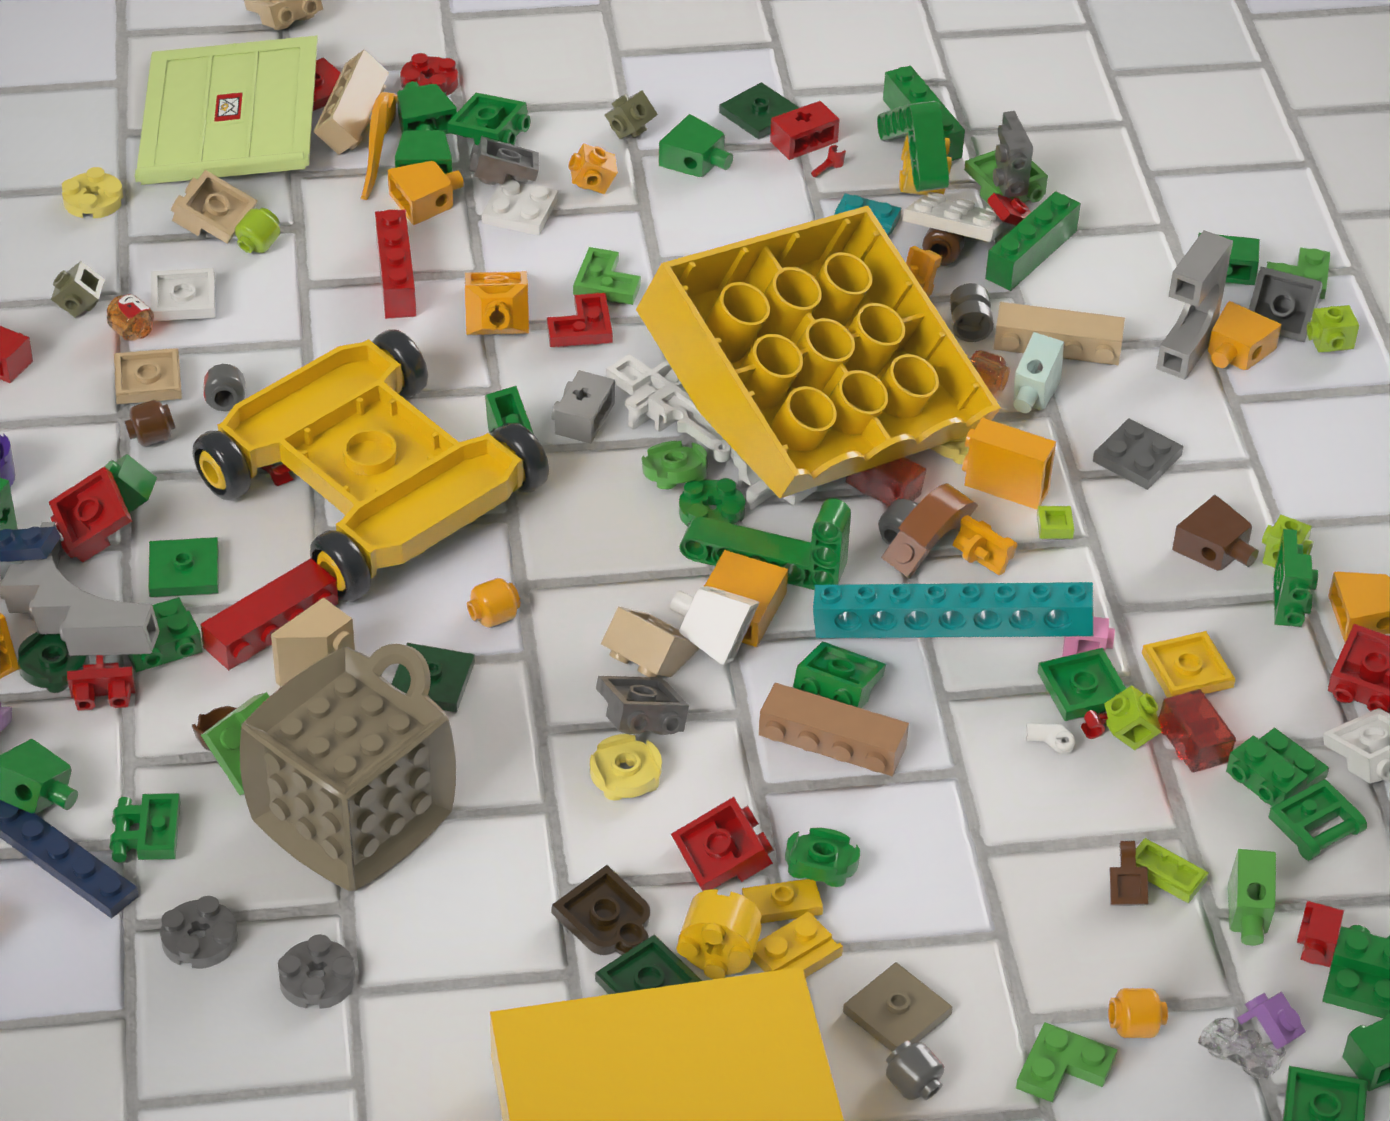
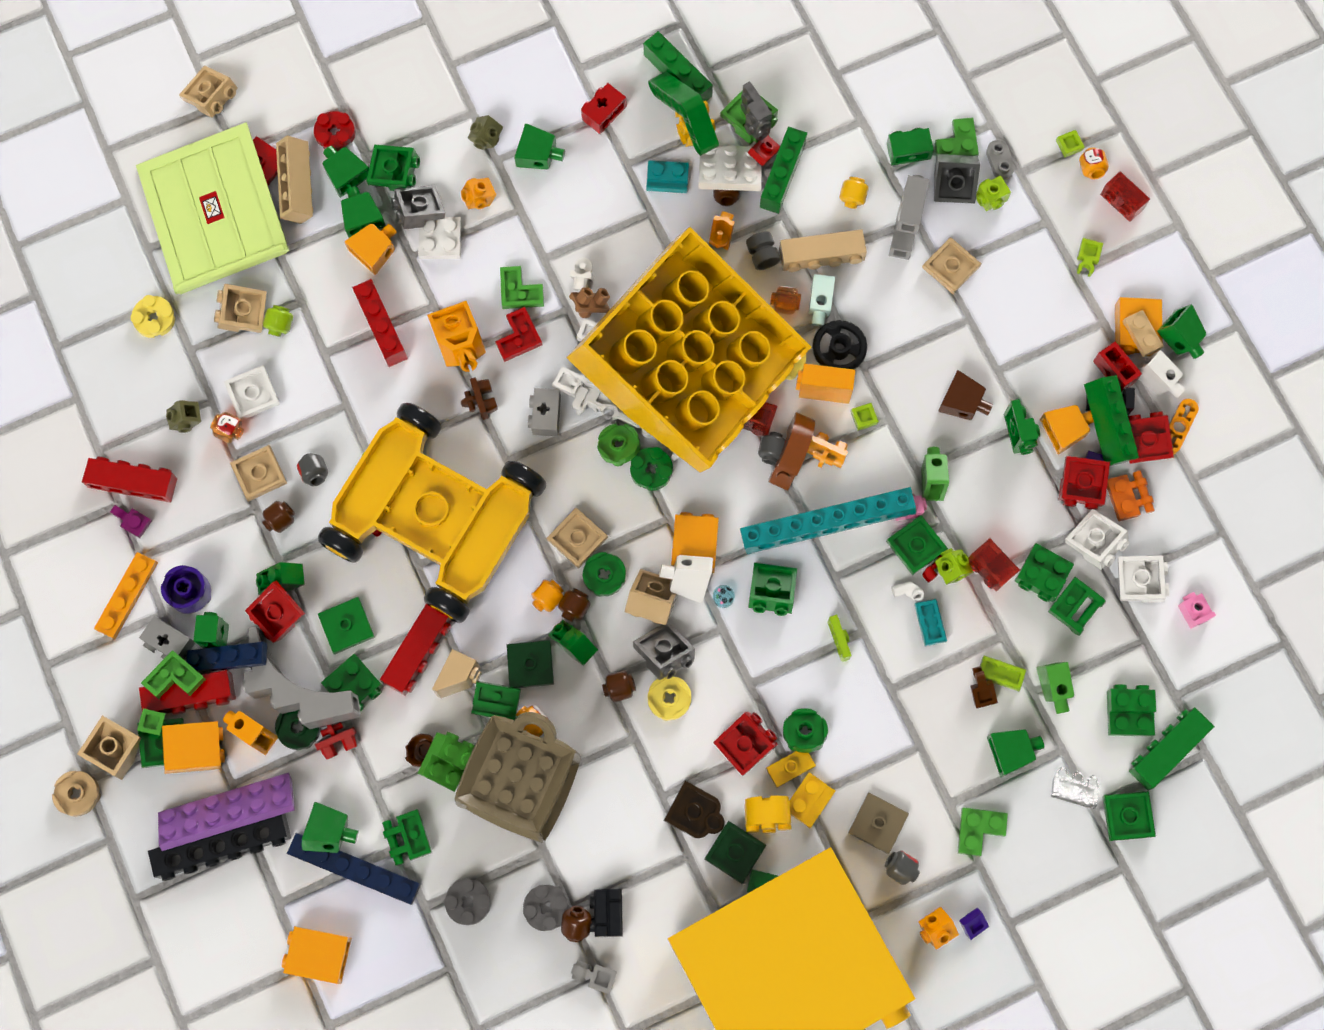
camera: 15 degrees left, 30 degrees up
light orange piece [360,92,397,200] -> none
green slope [485,386,534,434] -> none
green beam [679,498,851,590] -> none
dark green plate [719,82,800,140] -> none
medium nougat brick [759,683,909,777] -> none
red hand [811,145,846,178] -> none
dark grey plate [1093,418,1184,490] -> none
light orange head [1108,988,1168,1038] -> none
yellow plate [1141,631,1235,702] -> none
light orange torso [1208,301,1282,370] -> none
medium lavender bracket [1237,991,1306,1049] -> none
lime brick [1262,514,1314,568] -> none
red brick [1297,901,1344,967] -> none
none -> reddish brown hips [461,377,498,420]
none -> tan plate [547,508,608,569]
none -> green slope [548,620,598,666]
none -> reddish brown head [558,588,591,622]
none -> reddish brown head [561,906,592,942]
none -> light grey plate [571,960,617,994]
none -> green plate [582,552,626,597]
none -> black brick [590,889,623,937]
none -> reddish brown head [602,671,636,702]
none -> clear light blue tile [713,585,735,608]
none -> black wheel [812,320,867,370]
none -> lime plate [827,614,852,662]
none -> yellow head [839,177,869,209]
none -> teal plate [914,599,947,647]
none -> bright green torso [921,447,949,501]
none -> tan plate [922,237,982,294]
none -> light grey plate [986,140,1015,180]
none -> green torso [987,730,1045,778]

